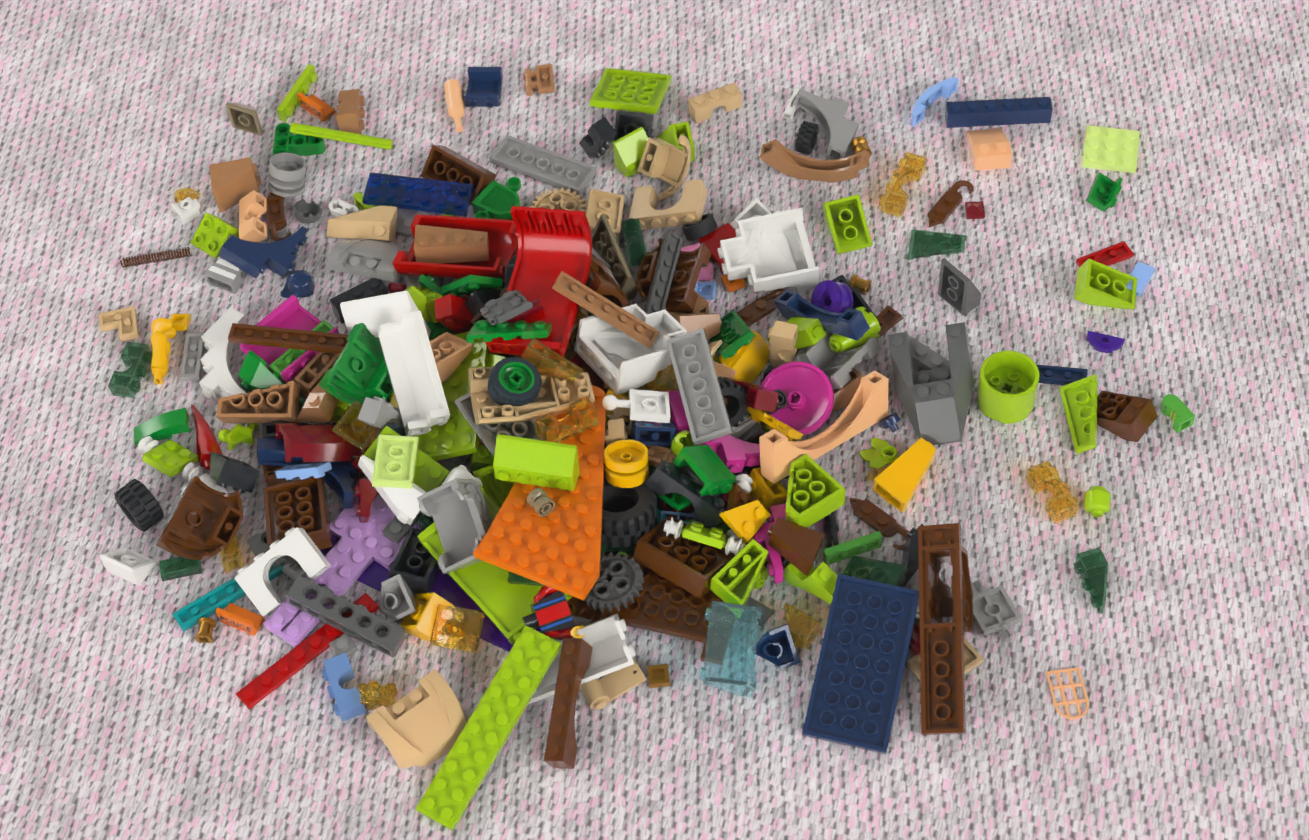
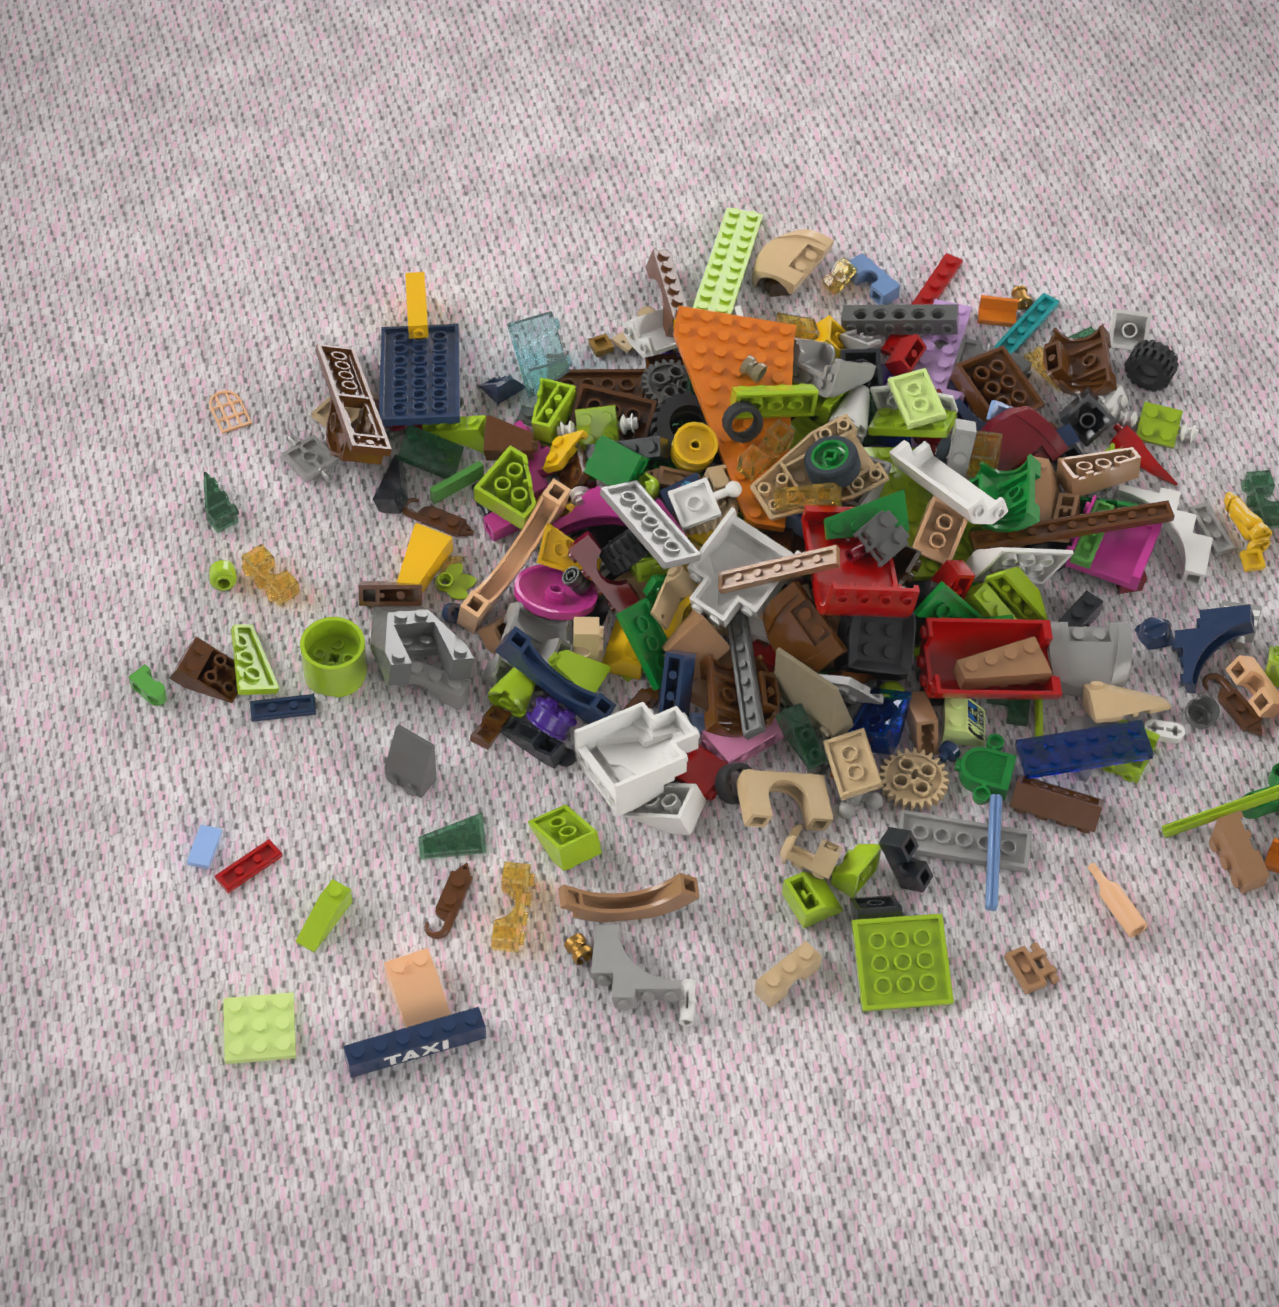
camera: 155 degrees right, 0 degrees up
green slope [134,408,190,444] -> none
white arch [235,527,331,617] -> none
light grey wheel [268,153,306,197] -> none
dark blue panel [464,67,503,108] -> none
clear yellow slope [784,602,821,650] -> none
black tyre [795,121,819,155] -> none
pearl gold bush [849,274,872,295] -> none
light blue slope [911,77,959,127] -> none
dark red tile [965,201,985,219] -> none
lime slope [1074,259,1137,310] -> none
green bracket [1086,172,1123,211] -> none
dark purple plate [1087,331,1125,353] -> none
none -> lime slope [295,879,353,953]
none -> reddish brown slope [358,581,422,606]
none -> yellow slope [405,272,429,339]
none -> dark blue brick [659,650,696,717]
none -> black tyre [722,401,763,443]
none -> red brick [885,334,927,376]
none -> medium blue axle [985,794,1002,911]

